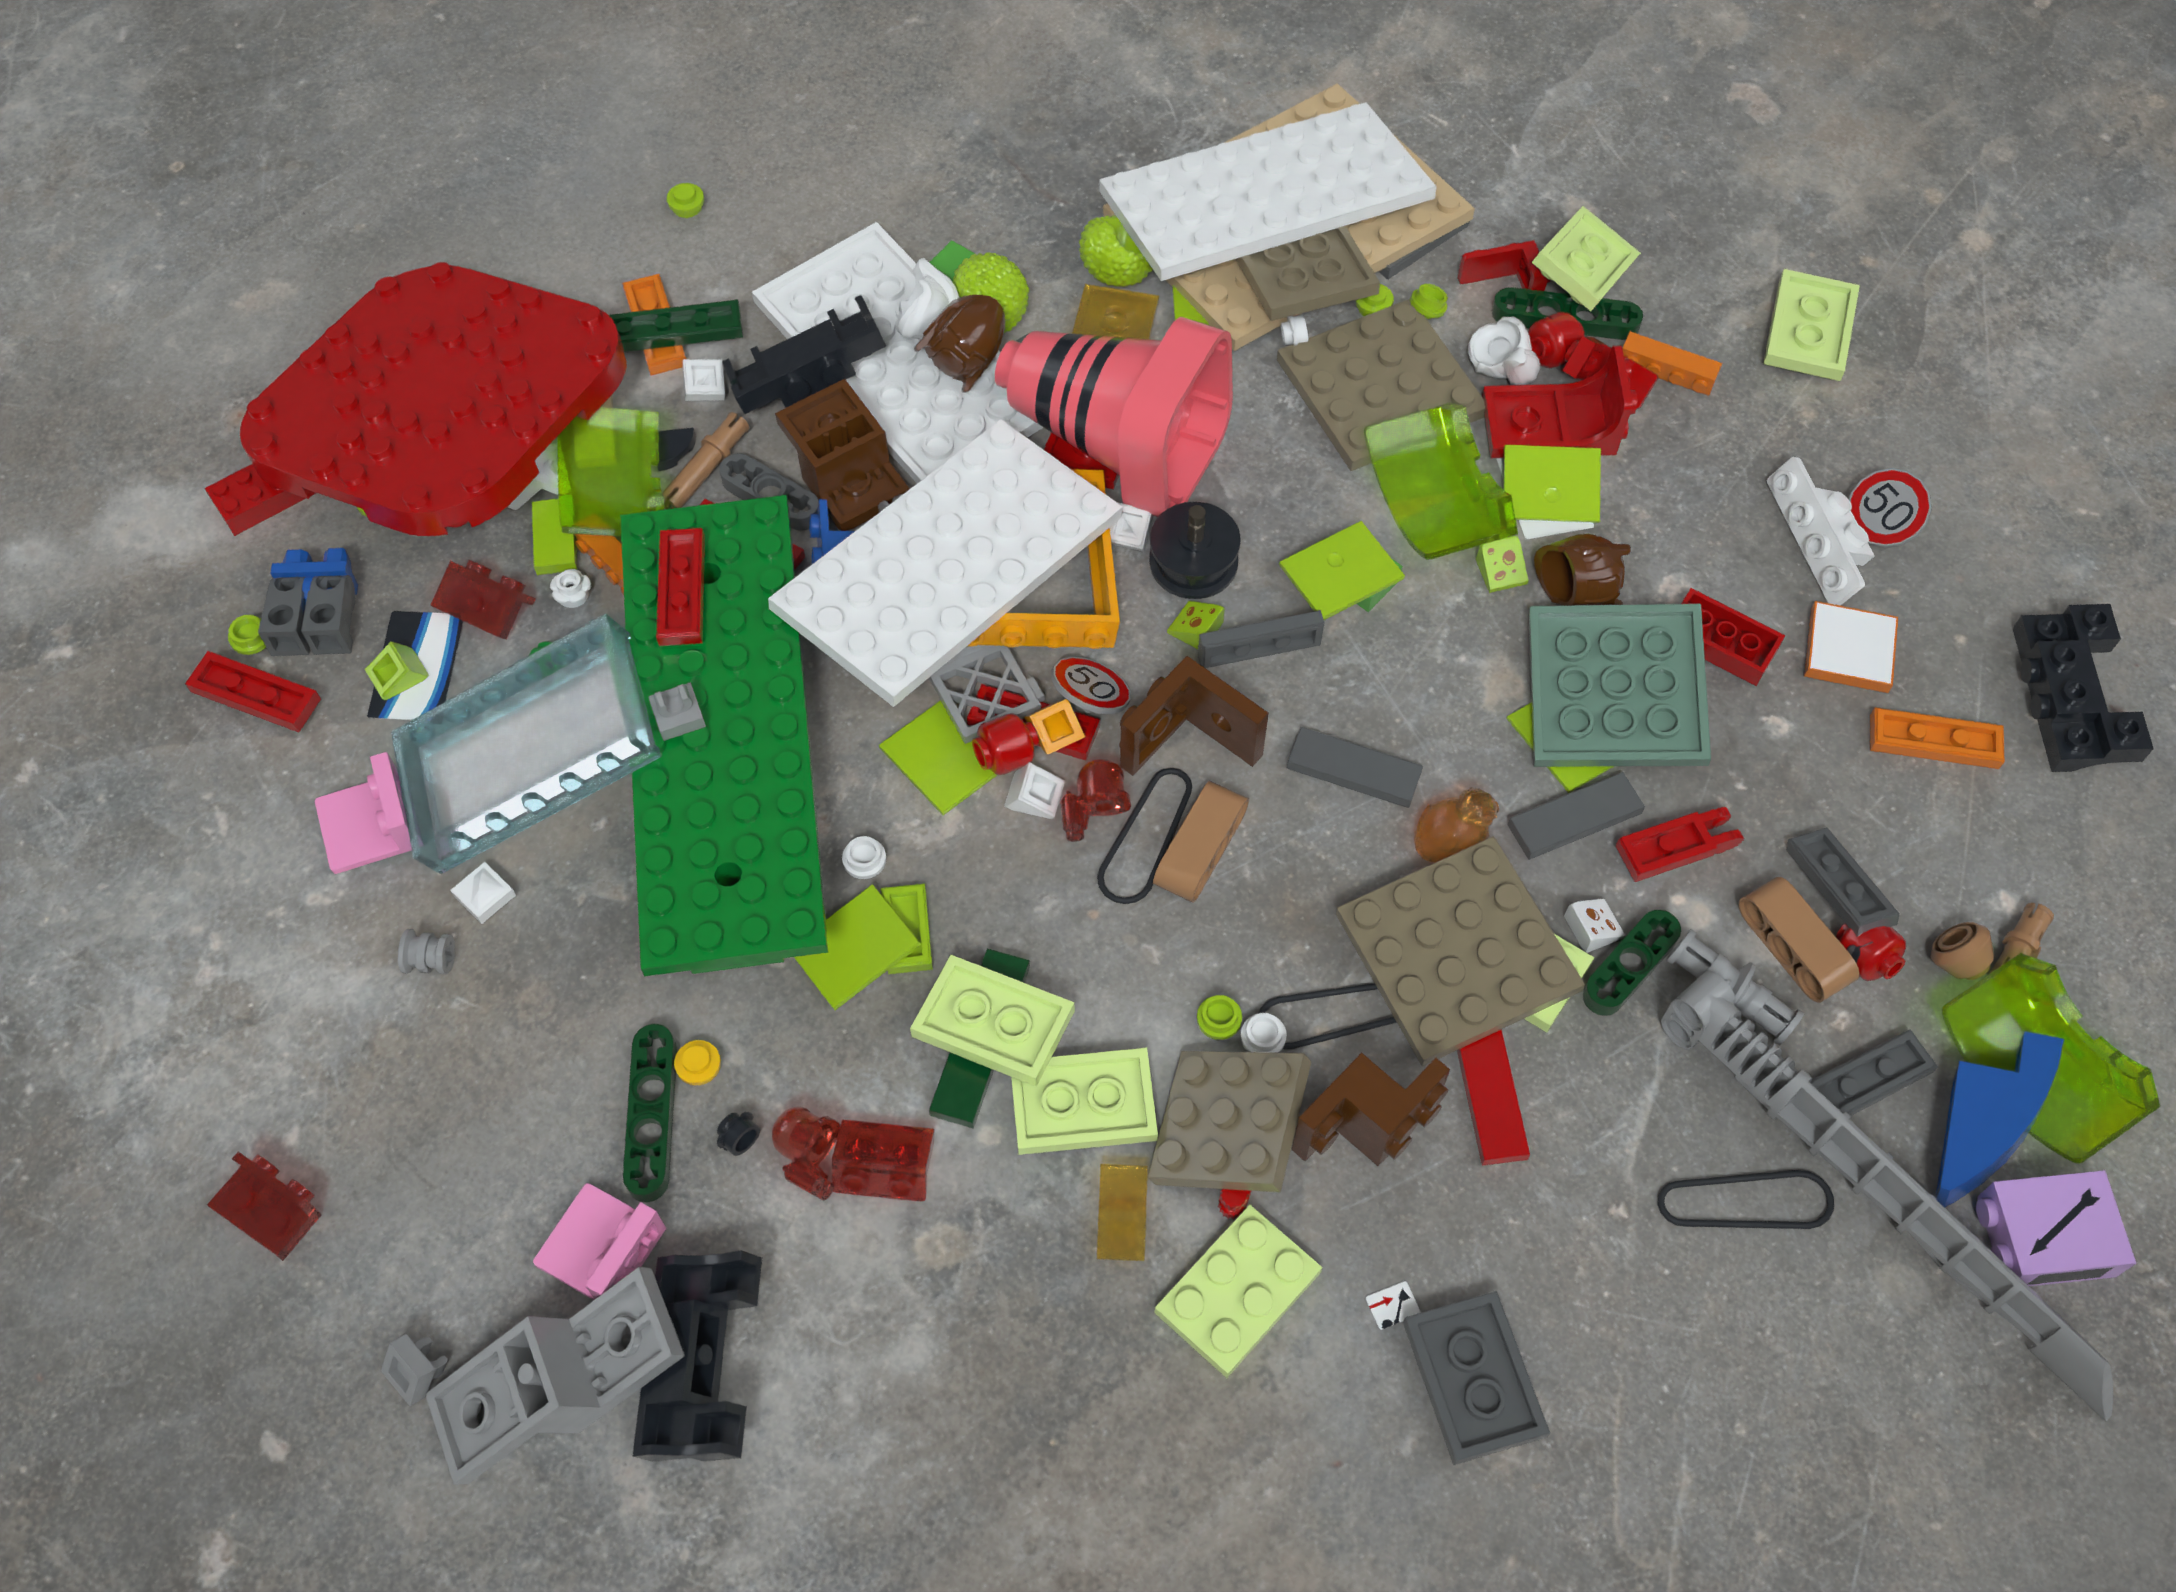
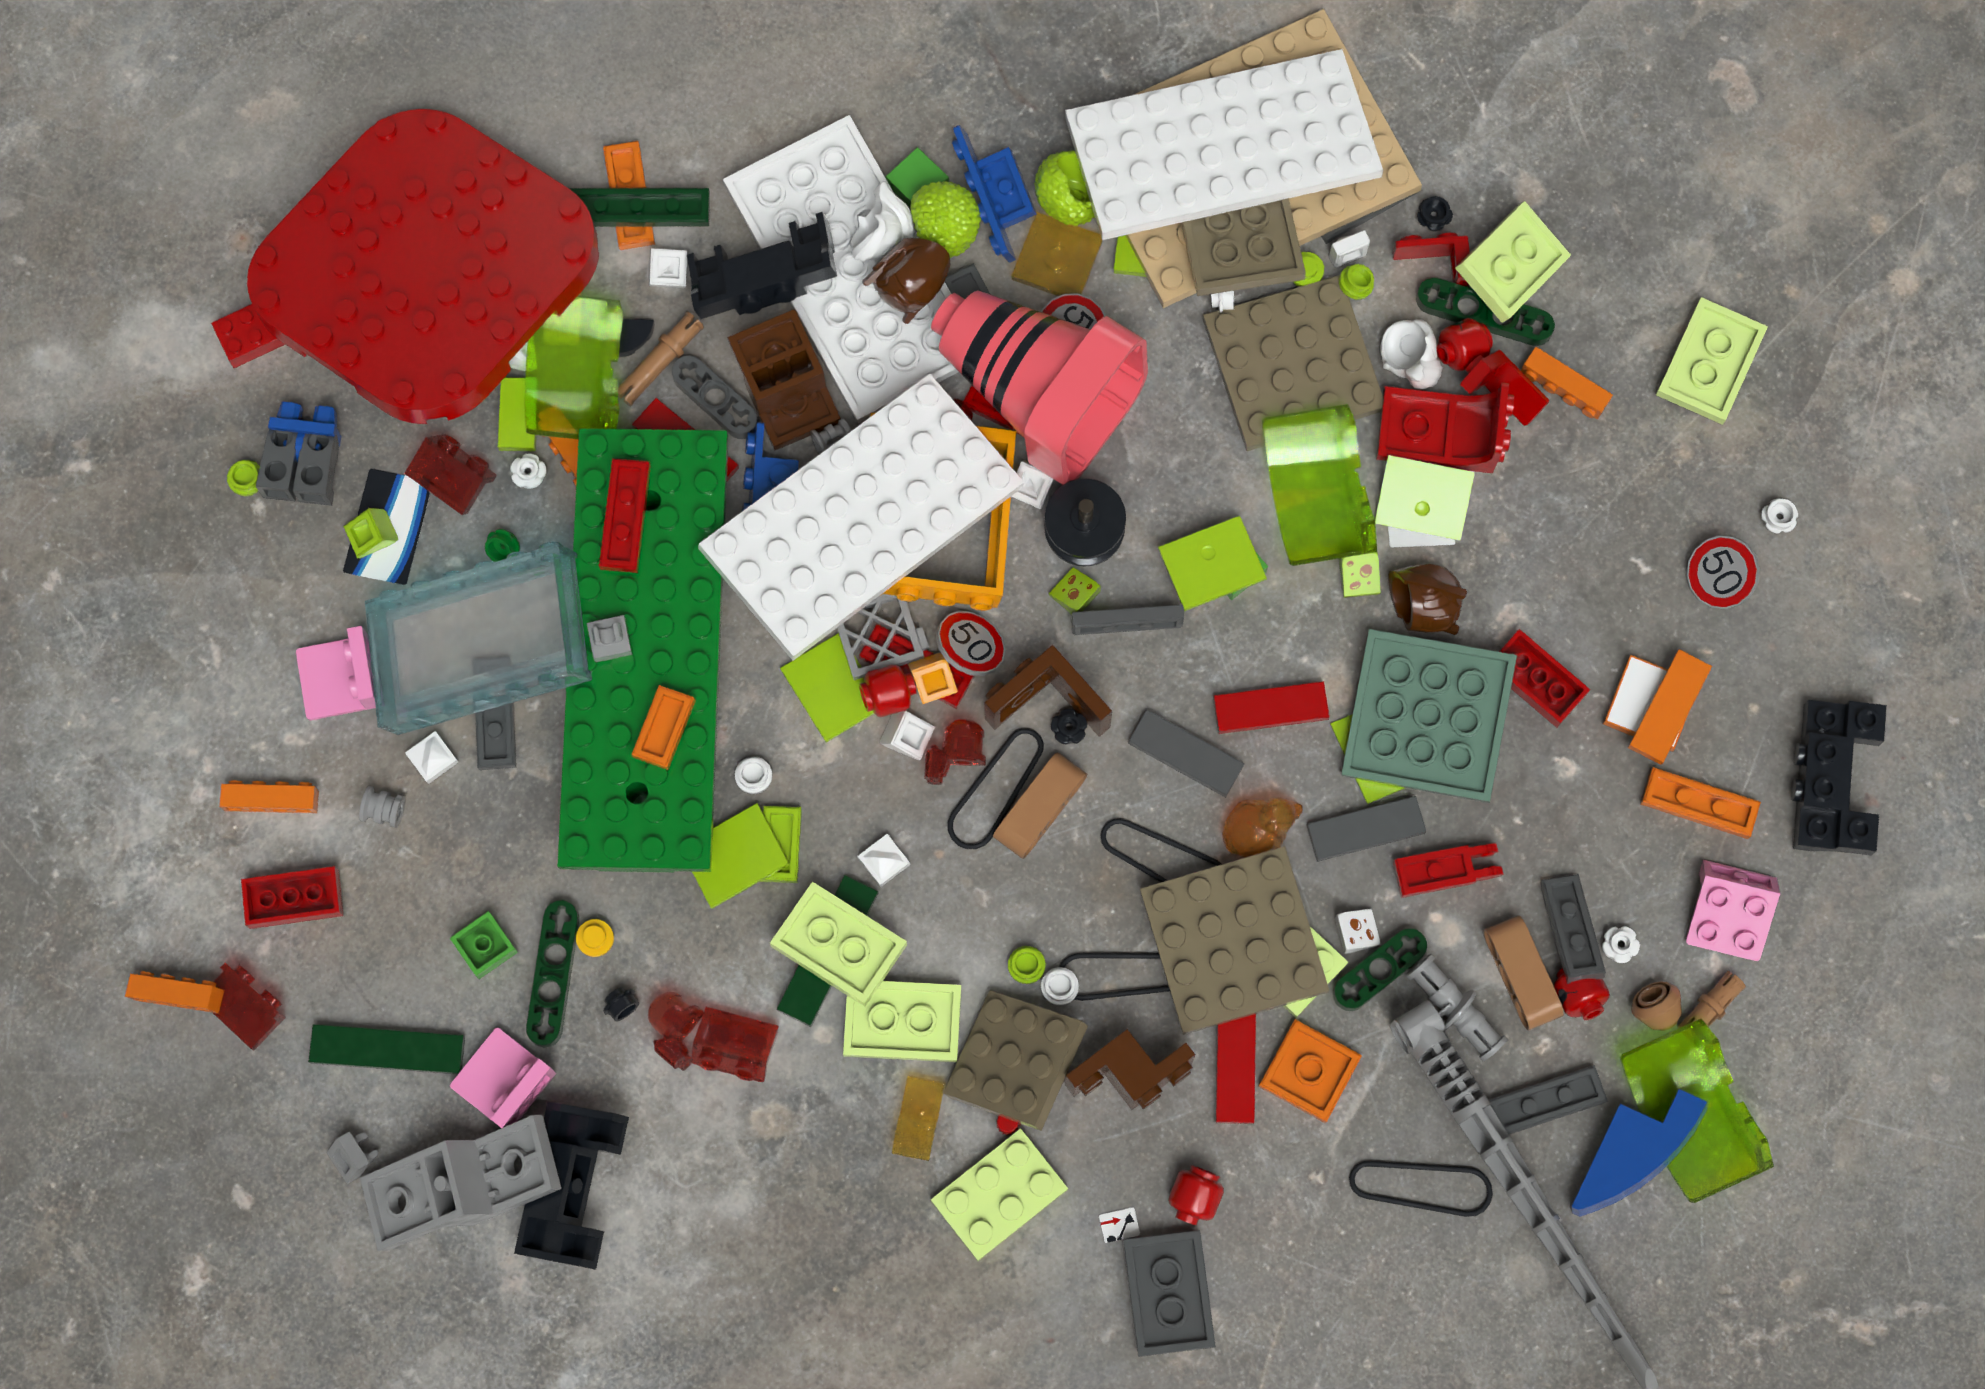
camera: 10 degrees right, 15 degrees up
red plate [185,651,321,733] -> none
lime plate [667,183,704,218] -> none
white bracket [1767,457,1875,606] -> none
lavender brick [1976,1170,2136,1286] -> none
none -> orange piece [125,971,224,1014]
none -> orange piece [219,780,319,813]
none -> red piece [241,866,343,929]
none -> dark green tile [308,1024,465,1075]
none -> bright green piece [450,911,518,980]
none -> dark grey tile [473,657,517,770]
none -> orange tile [631,685,696,770]
none -> white tile [857,834,910,887]
none -> blue bracket [952,125,1037,263]
none -> black plate [1051,709,1088,745]
none -> black piece [1100,818,1222,882]
none -> red head [1168,1165,1224,1226]
none -> red tile [1213,681,1330,734]
none -> orange tile [1258,1019,1362,1123]
none -> white tile [1329,230,1370,268]
none -> black plate [1417,196,1453,231]
none -> white plate [1602,926,1640,963]
none -> orange tile [1628,649,1712,765]
none -> bright pink bracket [1686,860,1780,961]
none -> white plate [1761,498,1798,534]

